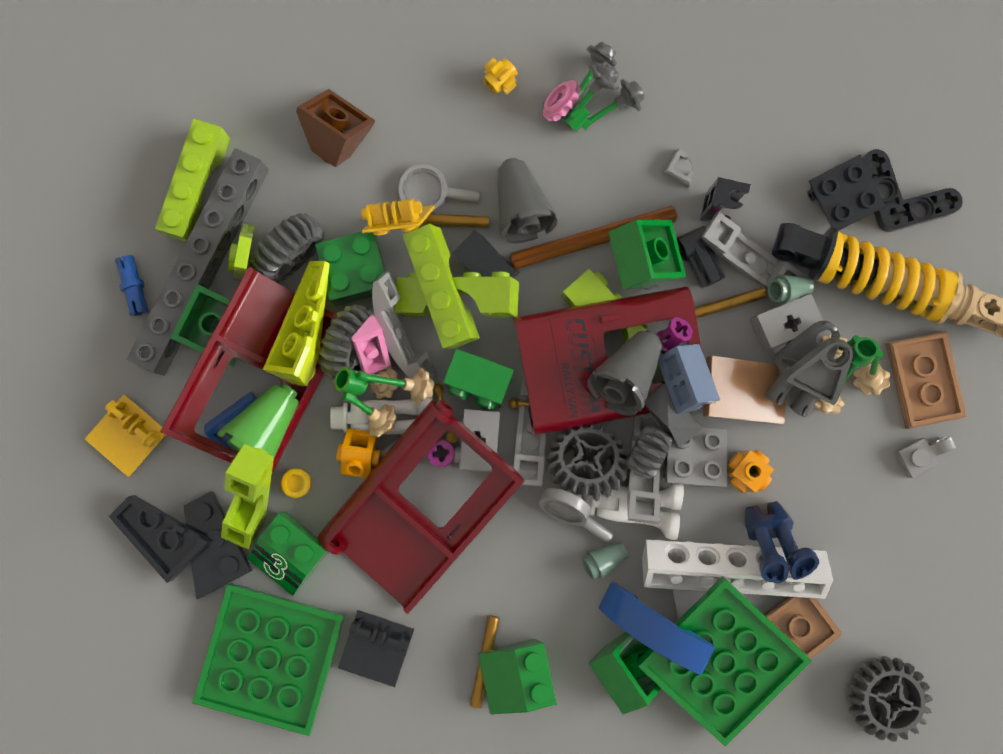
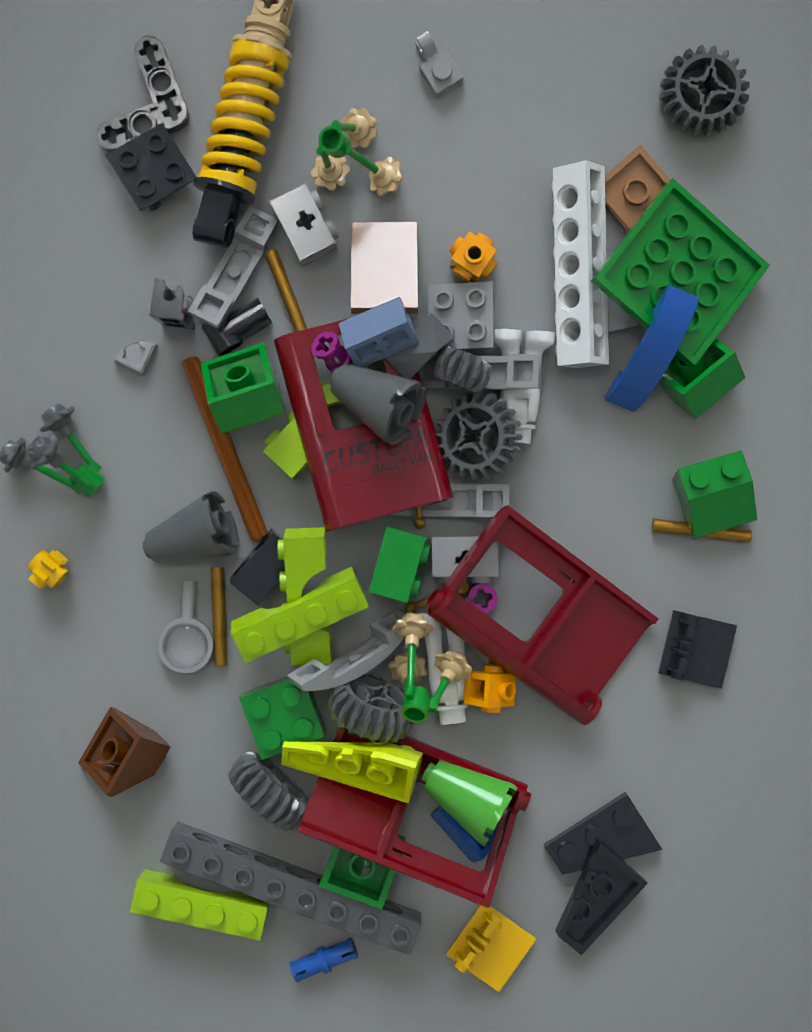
camera: 95 degrees left, 5 degrees up
green plate [192,583,345,736] -> none
lime arch [221,444,274,550] -> none
lime wing [228,223,255,281] -> none
green slope [247,512,329,596] -> none
yellow tile [281,468,312,498] -> none
bright pink slope [352,315,391,375] -> none
yellow hinge [361,199,435,236] -> none
light grey piece [539,488,613,543] -> none
bright pink gear [543,80,581,122] -> none
sand green cone [582,542,628,580] -> none
dark blue piece [745,501,819,583] -> none
dark grey piece [765,320,853,417] -> none
sand green cone [767,275,814,304] -> none
medium nougat tile [886,331,967,429] -> none

